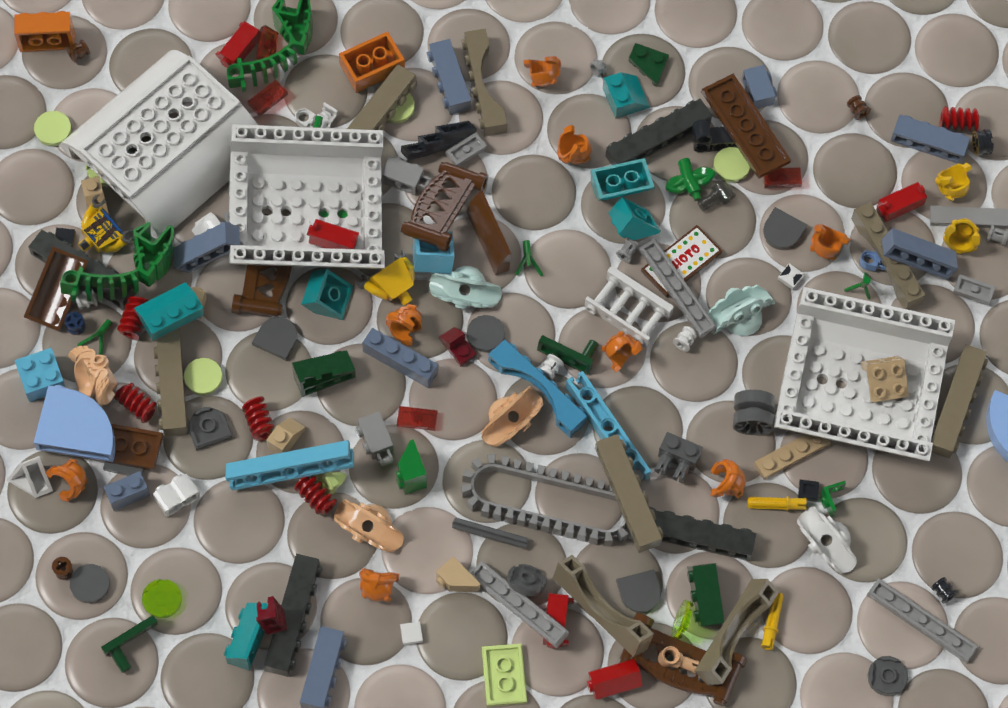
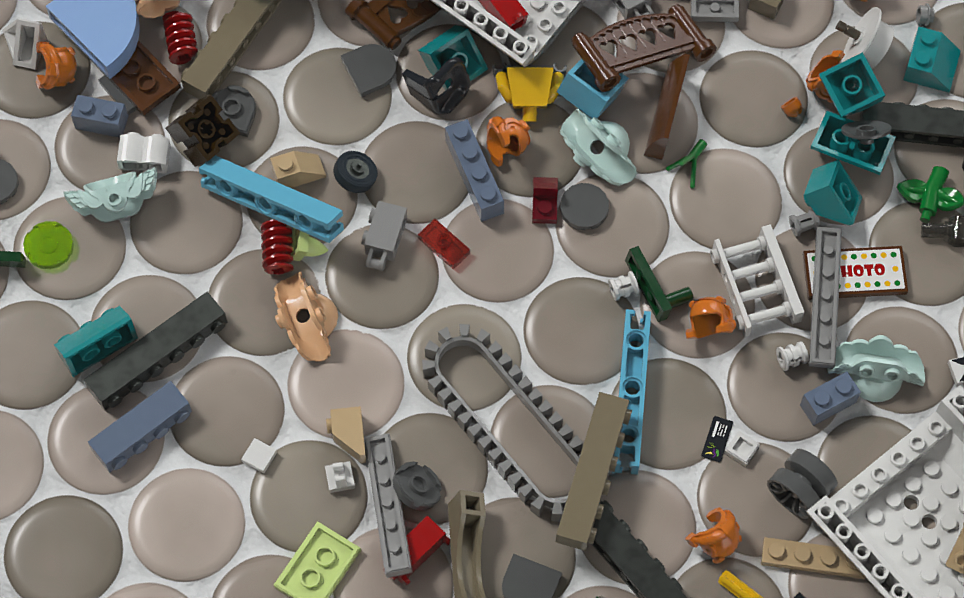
camera: 40 degrees right, 0 degrees up
yellowish green tile [184,358,223,396] -> none
red piece [242,396,274,441] -> none
dark red hinge [256,596,287,635] -> none
dark green wedge [292,350,356,397] -> none
orange helmet [359,568,400,602] -> none
green slope [396,439,427,495] -> none
dark grey axle [452,518,528,549] -> none
light nougat piece [481,386,544,447] -> none
dark azure arch [488,339,587,438] -> none
dark grey brick [654,432,703,483] -> none
none -> light aqua piece [63,167,158,223]
none -> dark brown brick [165,94,240,167]
none -> white tile [325,461,355,493]
none -> black wheel [333,151,378,193]
none -> black piece [402,57,470,115]
none -> black sticker [701,416,733,462]
none -> white tile [724,431,760,467]
none -> orange hinge [781,97,803,117]
none -> sand blue brick [800,372,861,426]
none -> teal slope [819,52,885,118]
none -> white piece [835,7,894,69]
none -> dark grey dish [841,120,892,145]

